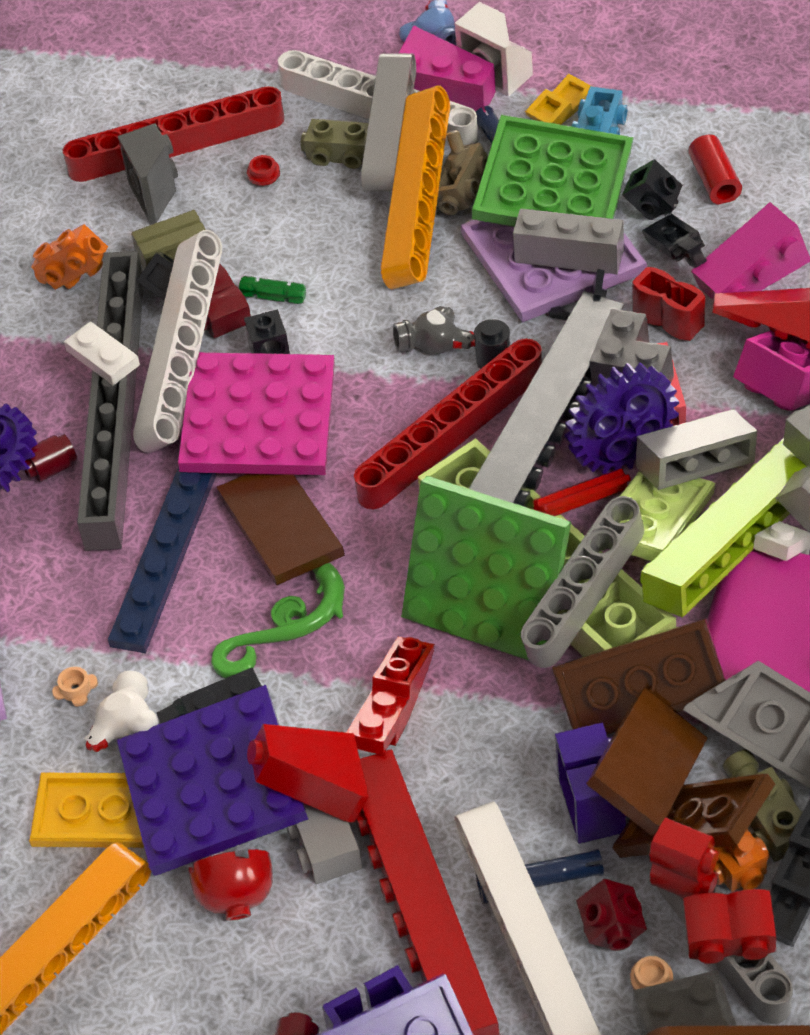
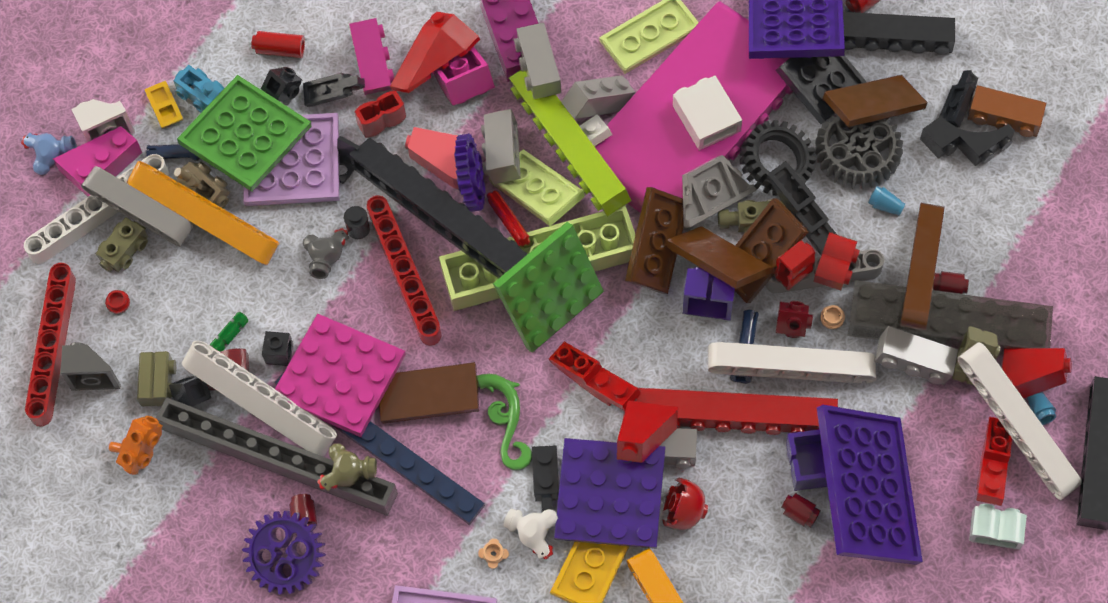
camera: 70 degrees left, 15 degrees up
white plate [64,321,140,386] -> none
light grey brick [513,208,624,275] -> none
light grey beam [521,496,644,668] -> none
flat silver brick [589,309,674,386] -> none
none -> olive animal [317,443,377,491]

